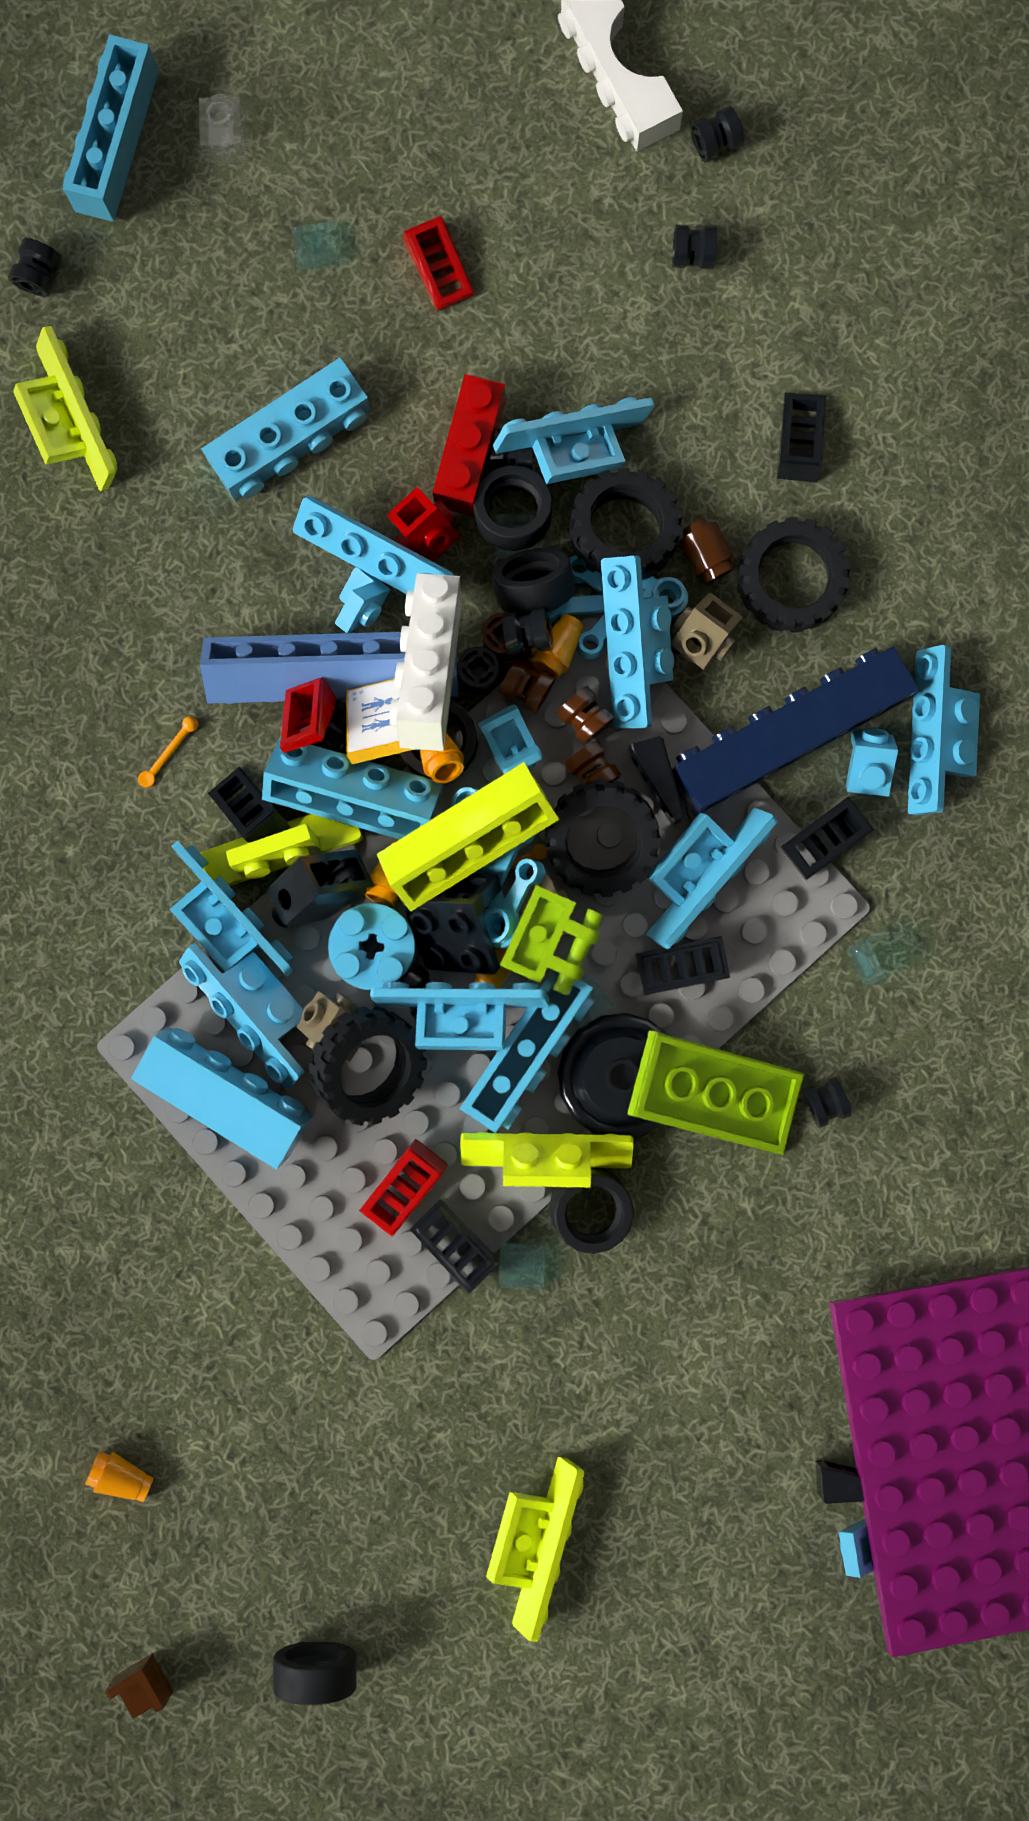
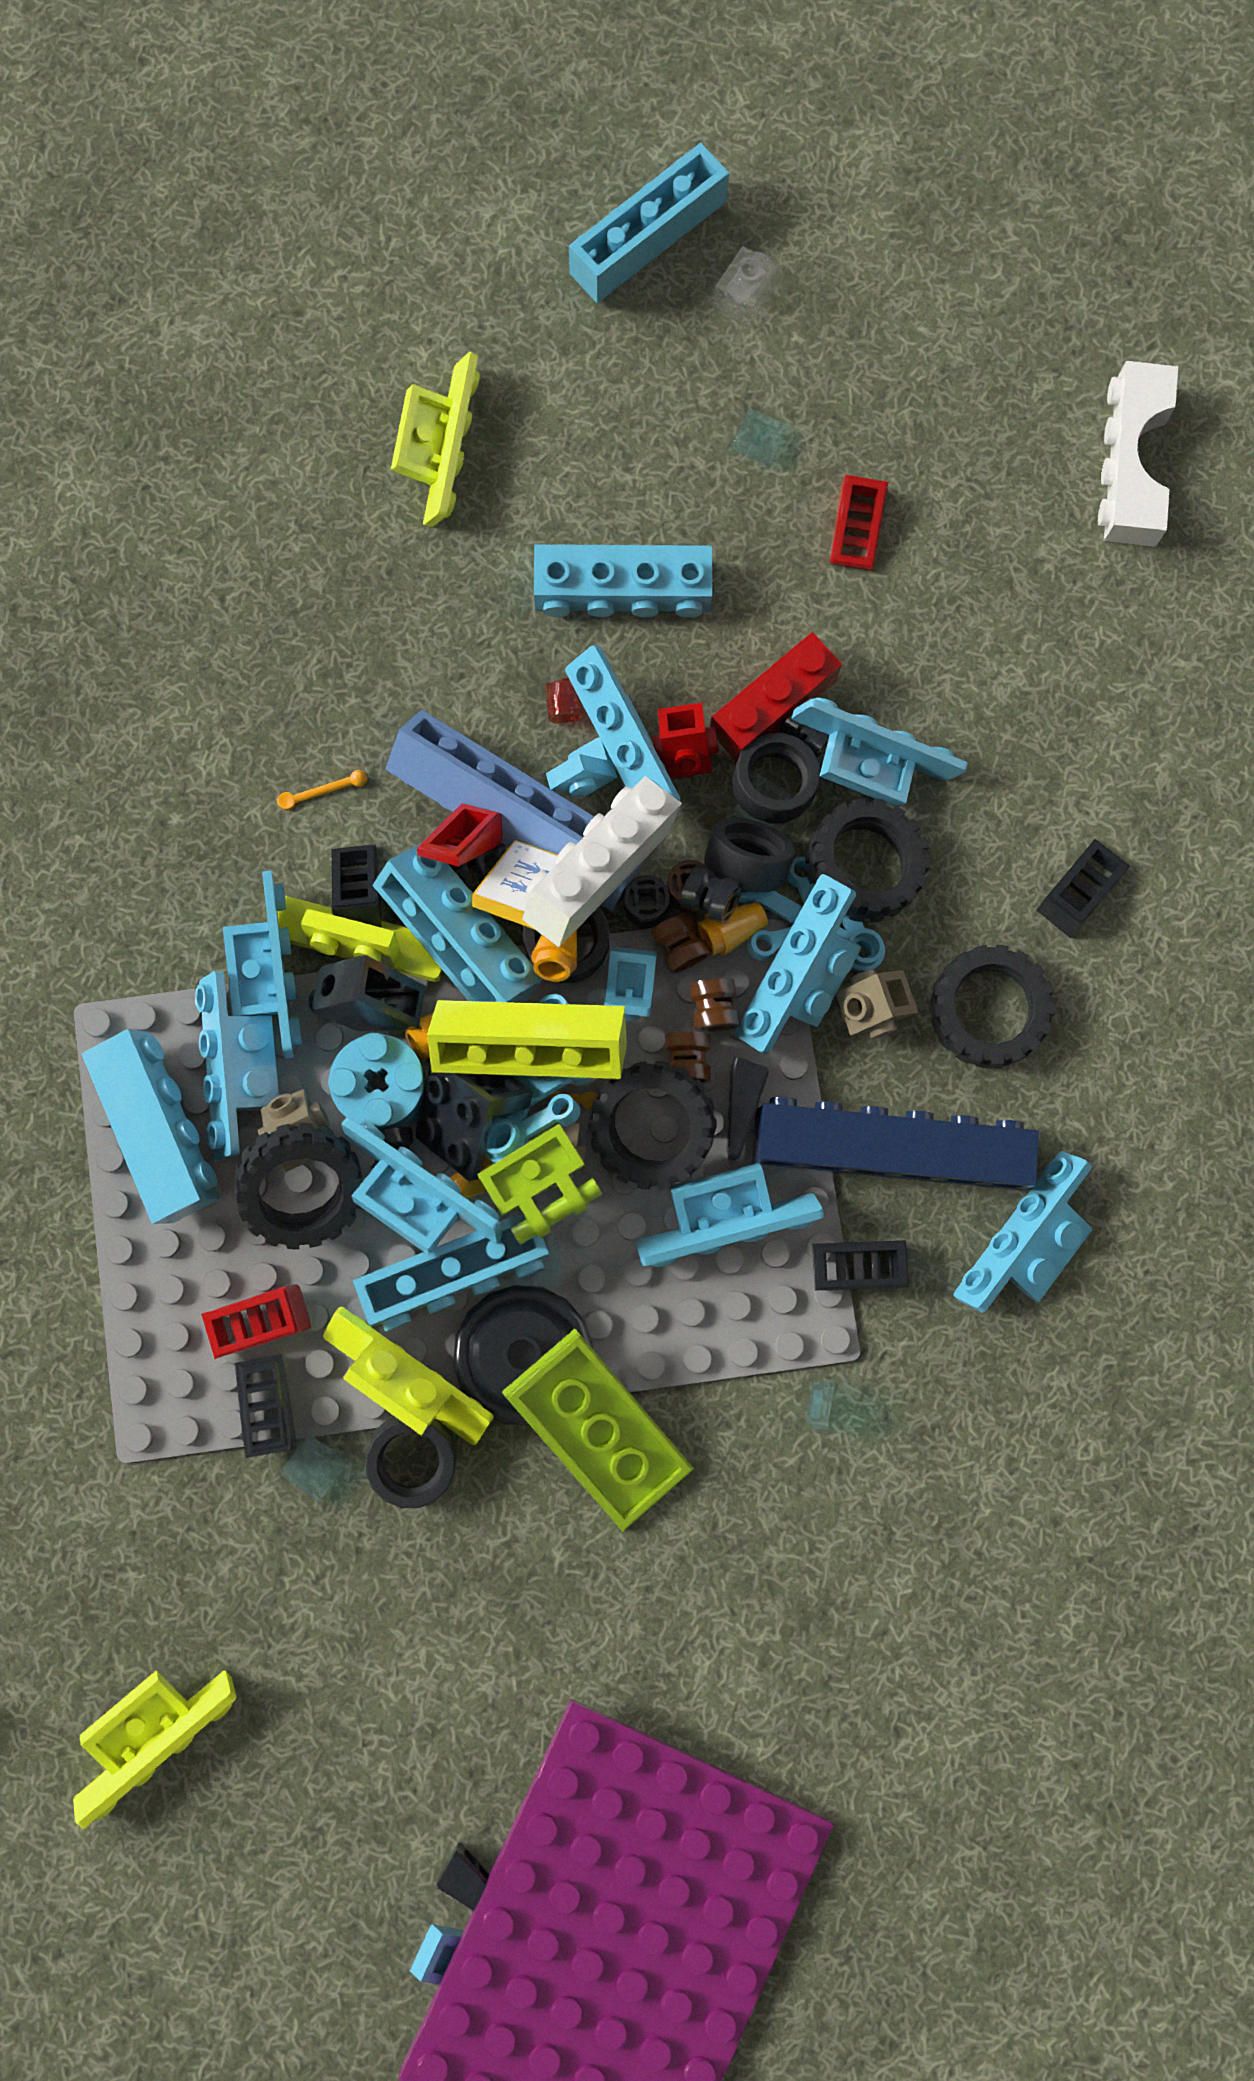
camera: 25 degrees right, 5 degrees down
black wheel [8,238,62,297] -> none
black slope [636,936,730,995] -> none
black wheel [672,224,717,269] -> none
reddish brown brick [679,518,735,584] -> none
black wheel [690,106,745,163] -> none
black wheel [803,1077,852,1128] -> none
medium azure bracket [846,727,898,796] -> none
none -> clear red hose [545,678,583,723]

